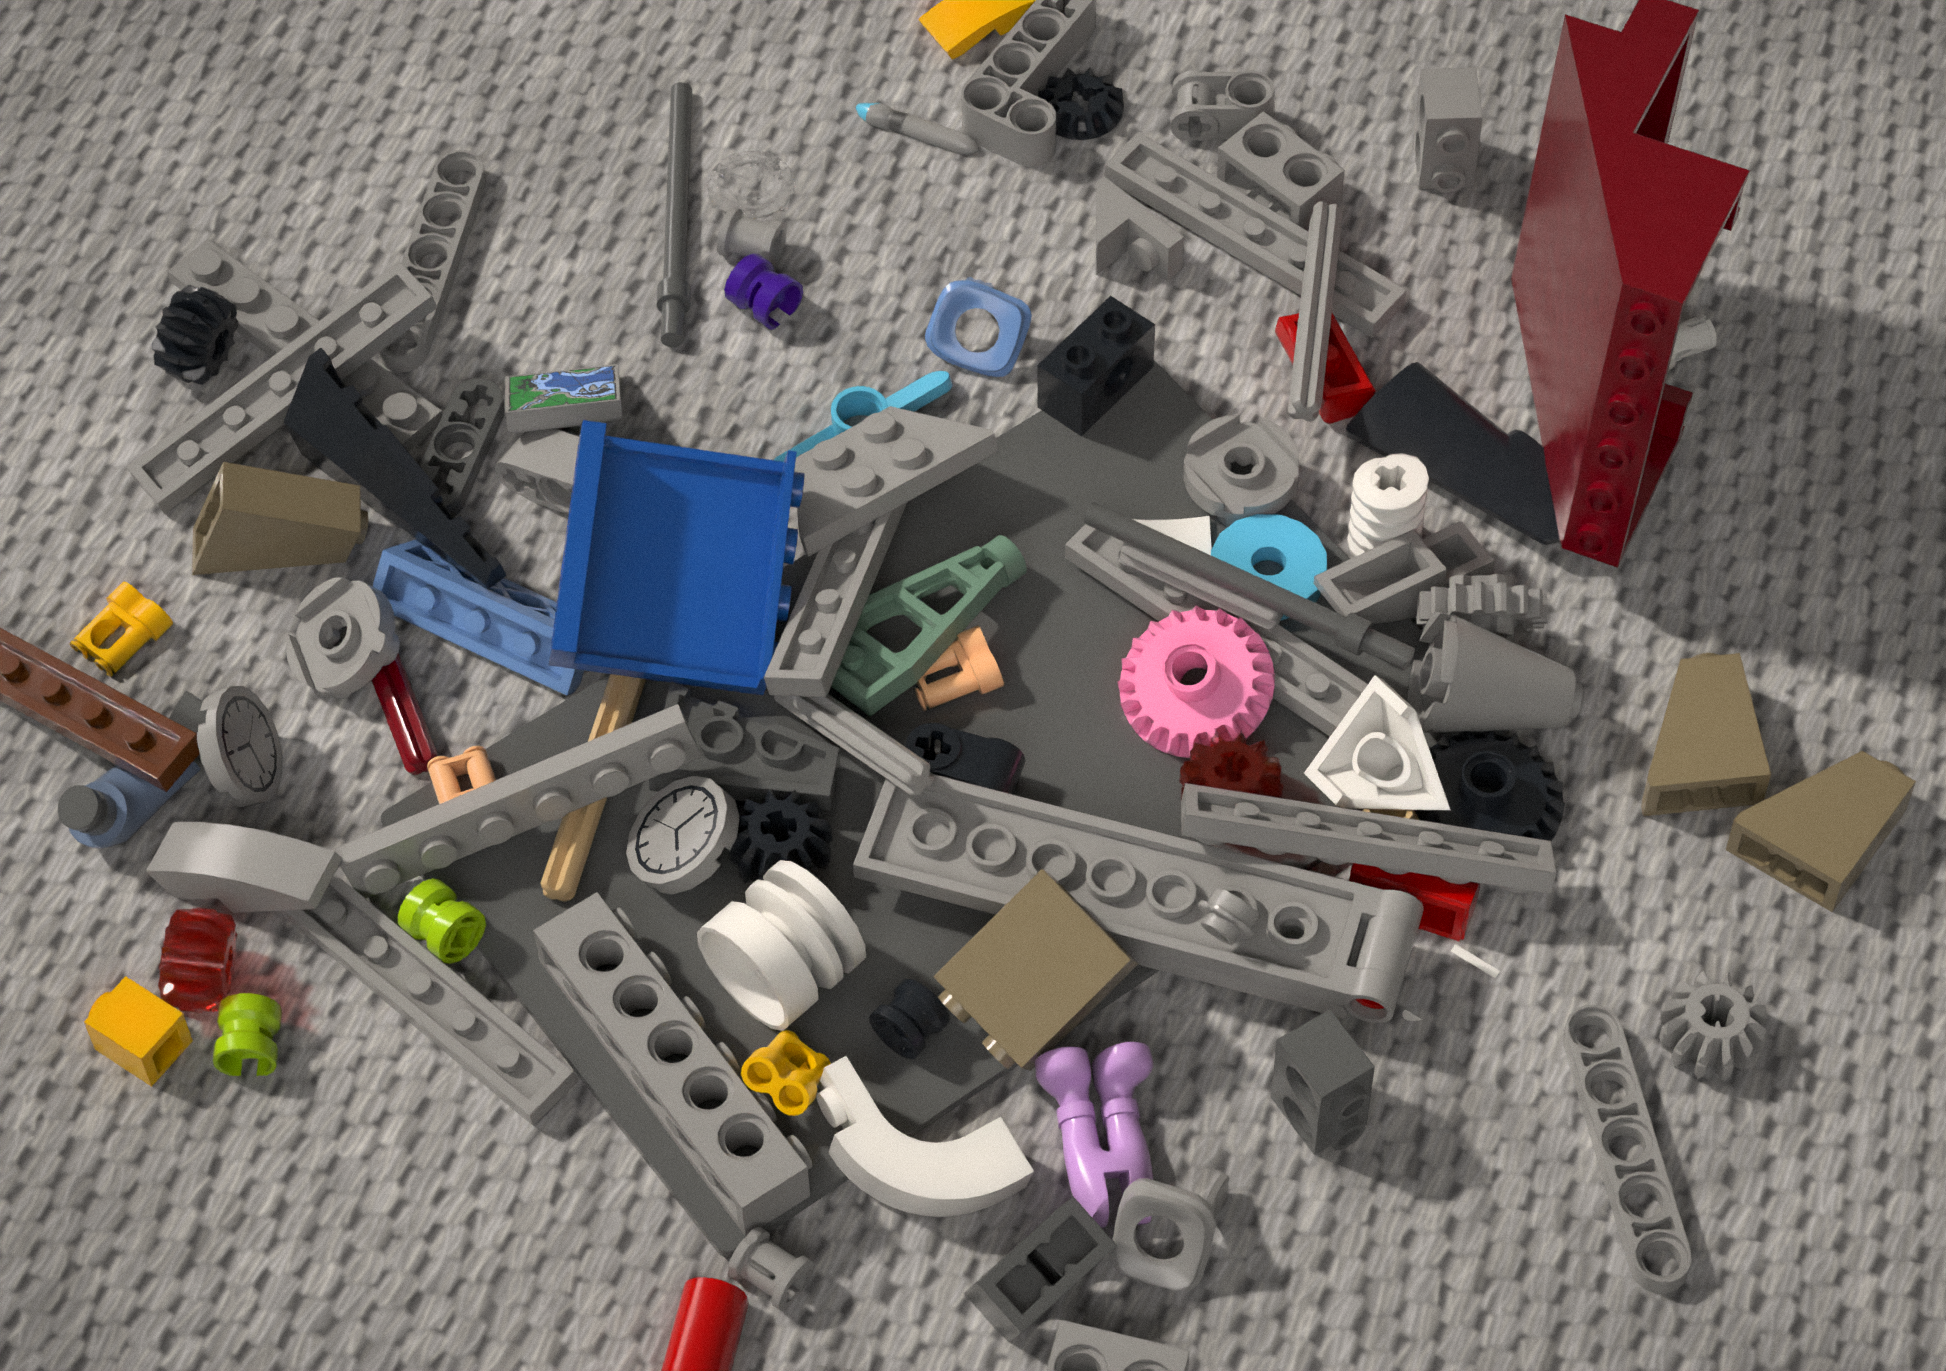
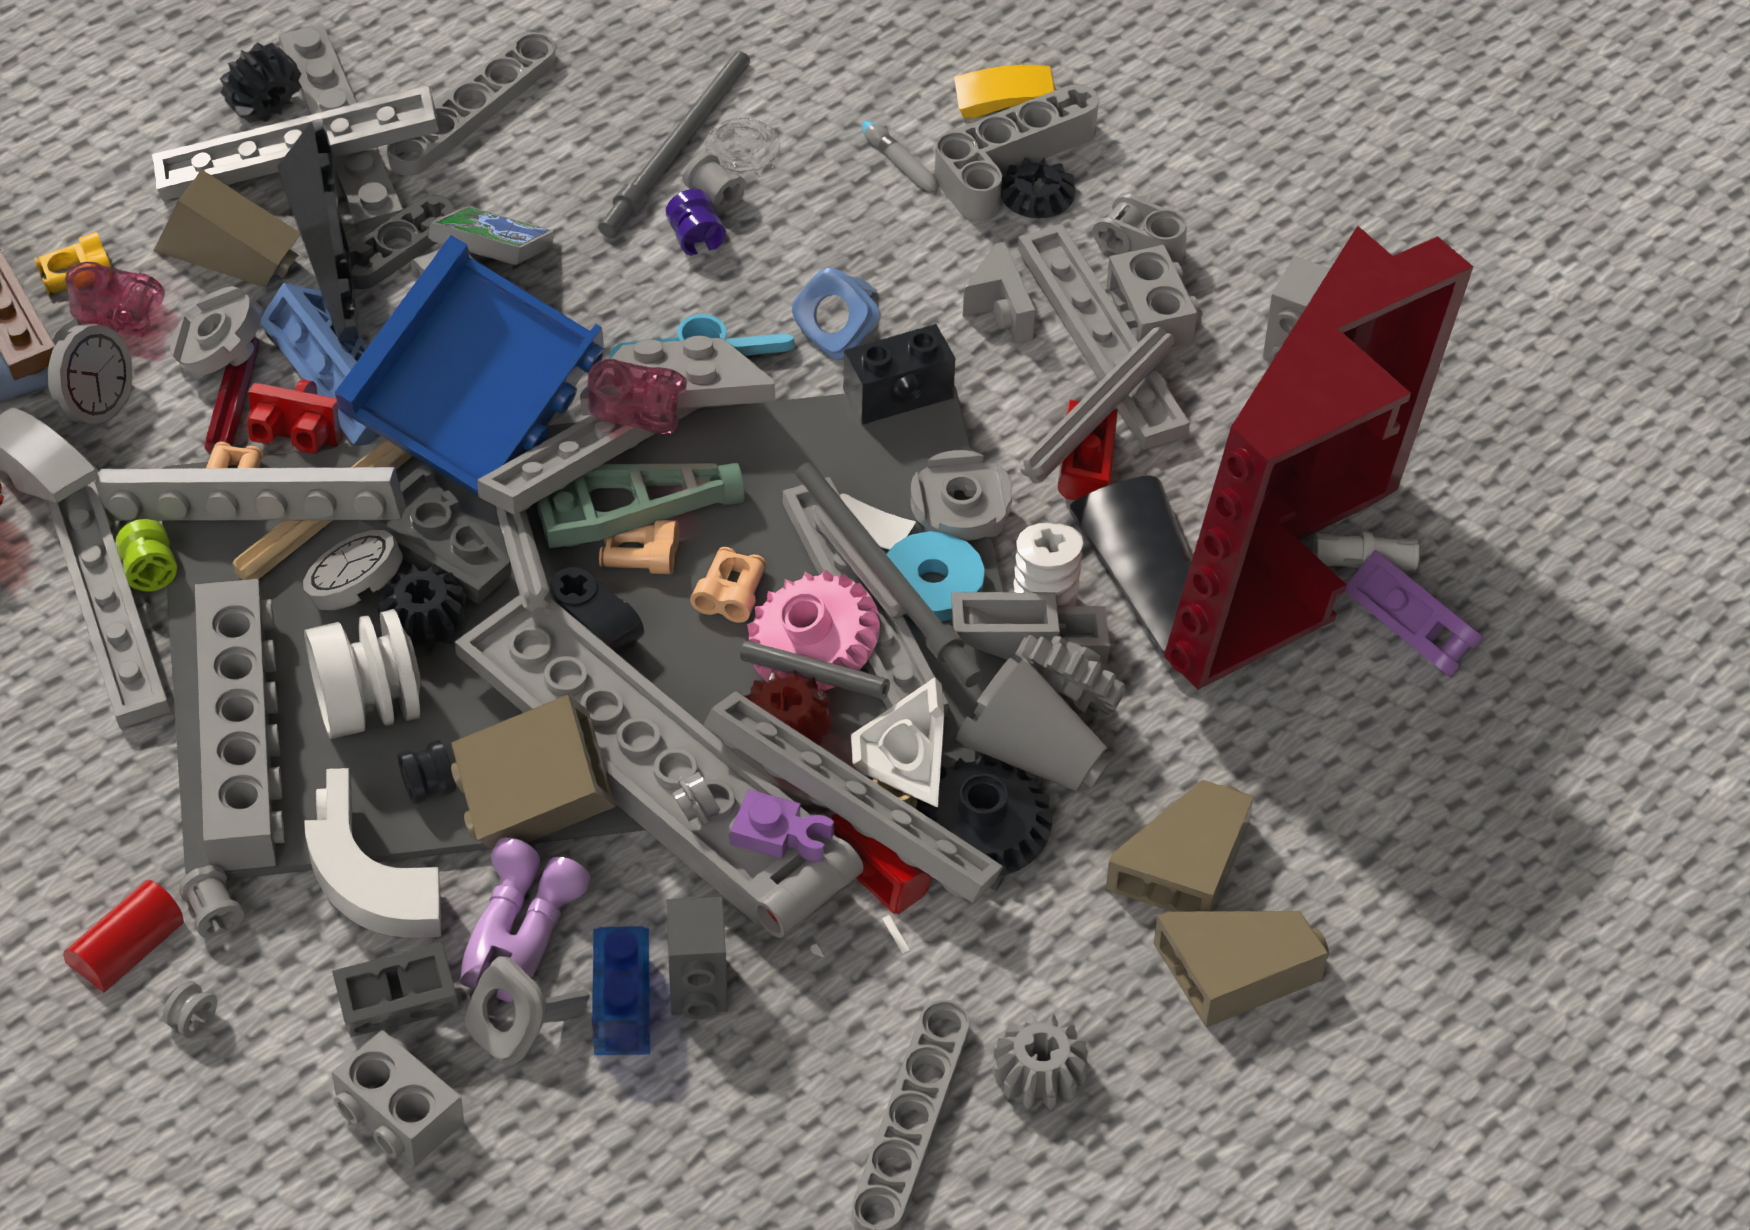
camera: 25 degrees right, 5 degrees down
yellow piece [741,1030,831,1116] -> none
none -> clear pink piece [65,262,165,337]
none -> red hips [247,379,342,454]
none -> clear pink piece [587,359,688,434]
none -> clear blue brick [592,926,651,1055]
none -> light nougat piece [690,547,767,623]
none -> medium lavender plate [730,789,834,862]
none -> dark grey piece [740,640,890,699]
none -> medium lavender plate [1345,550,1484,677]

